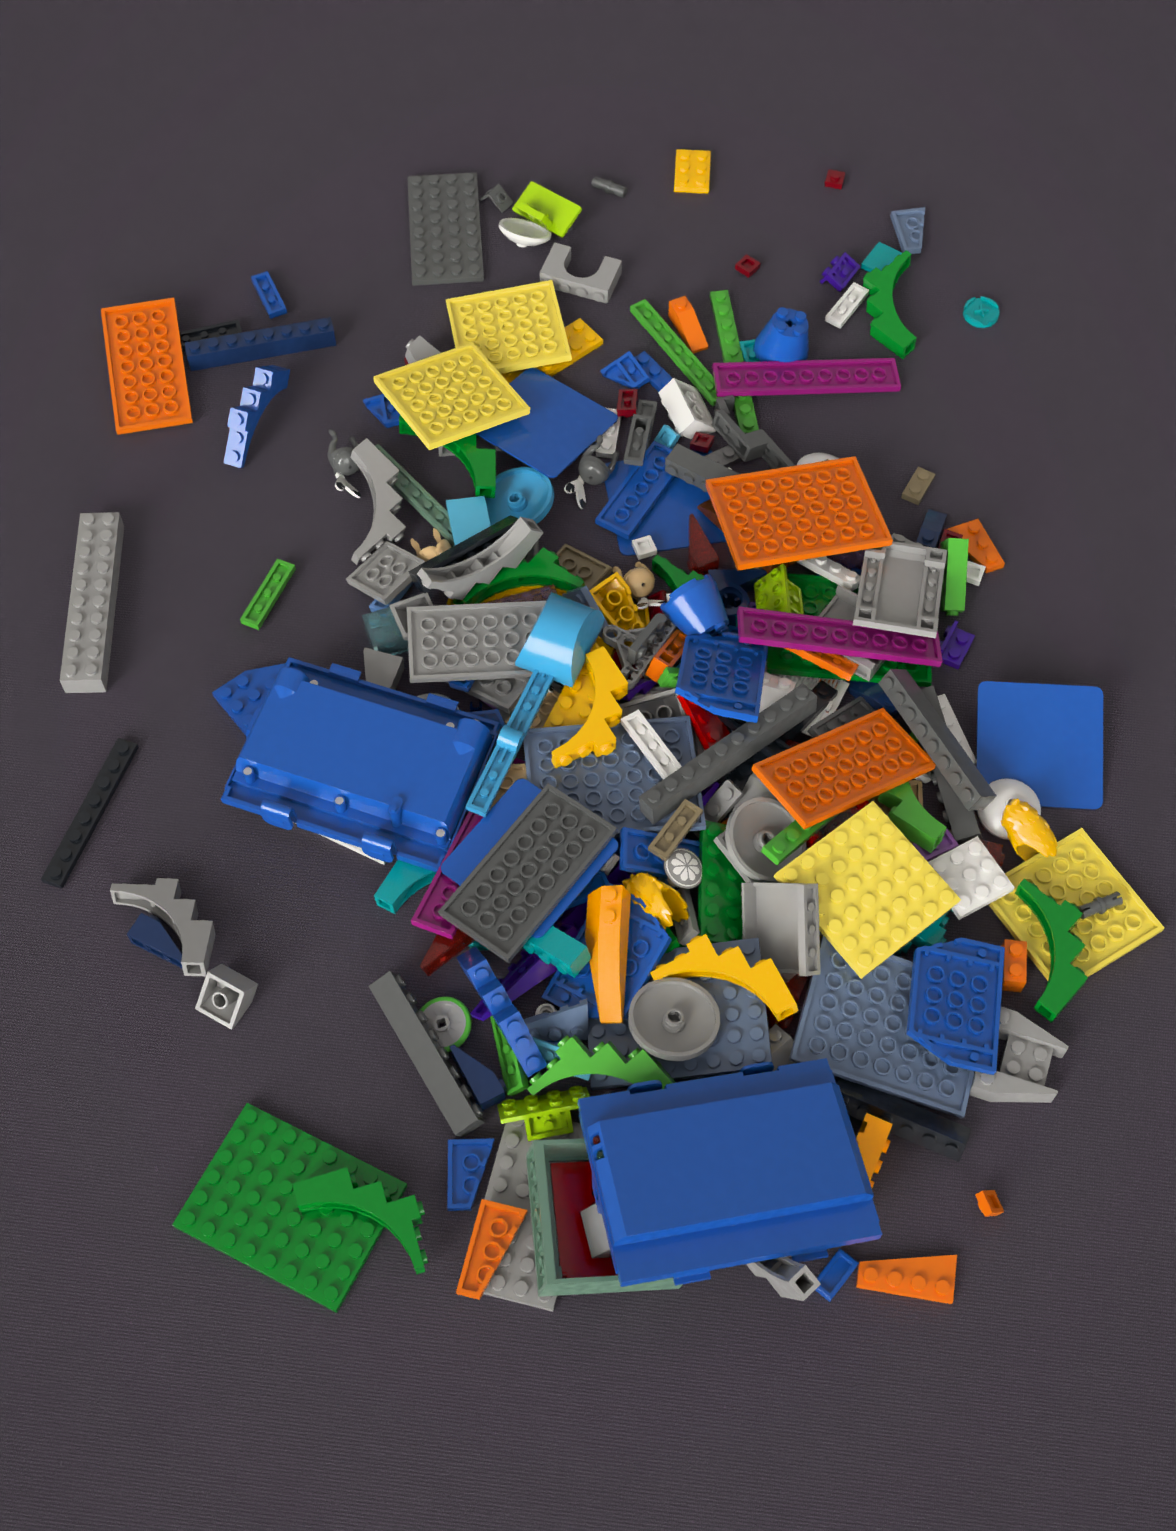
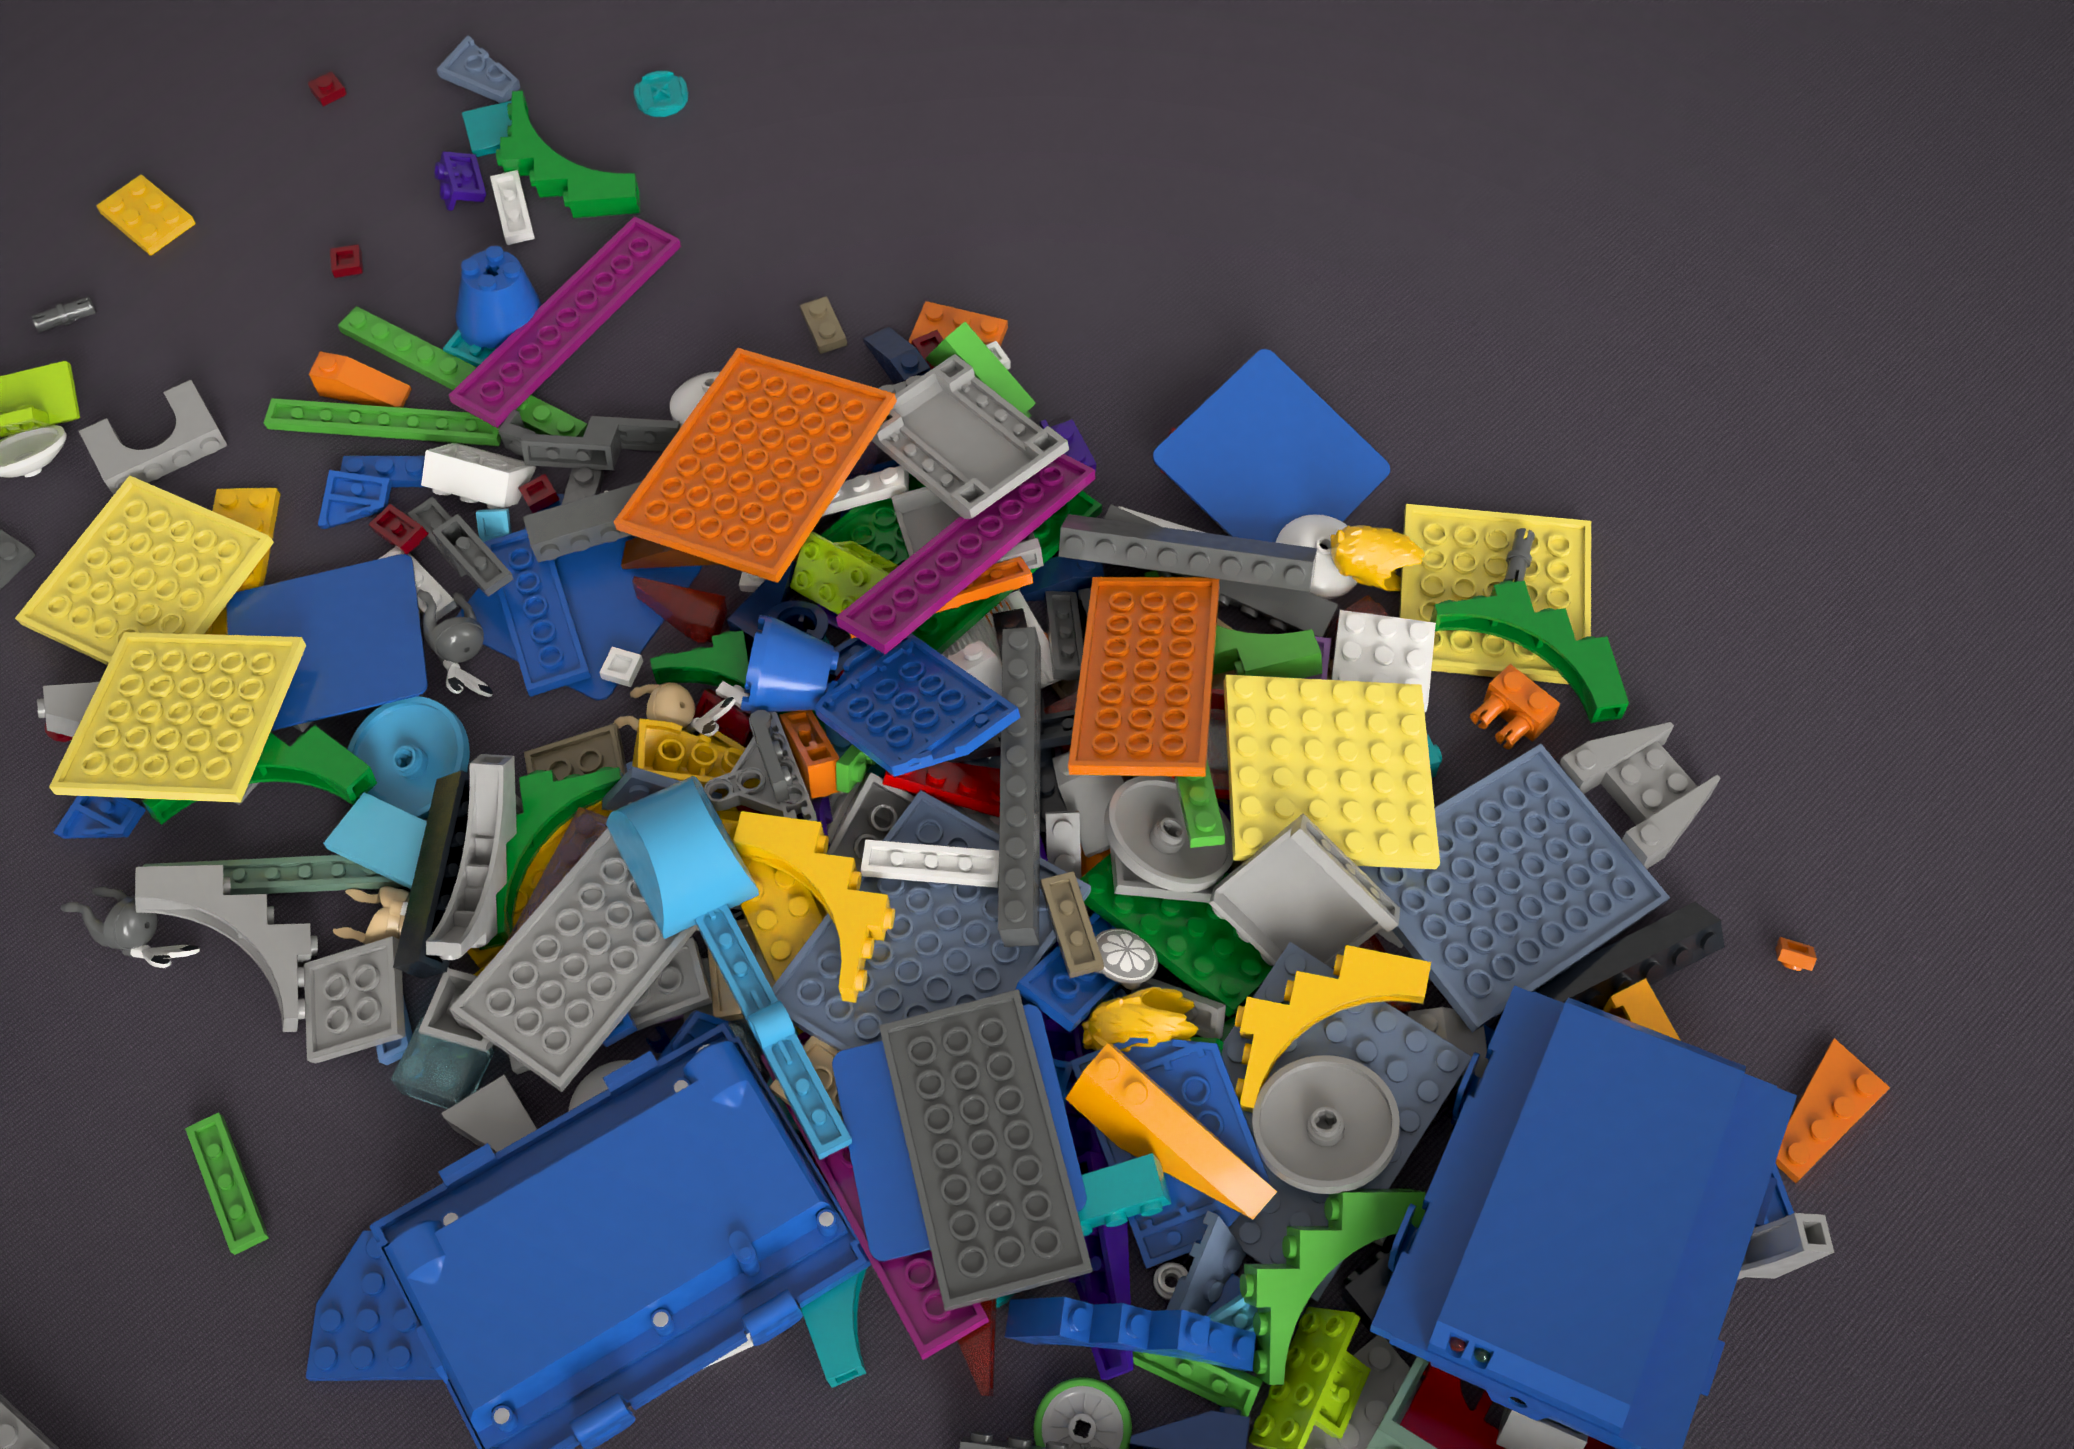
camera: 50 degrees left, 0 degrees up
blue plate [906,937,1005,1075] -> none

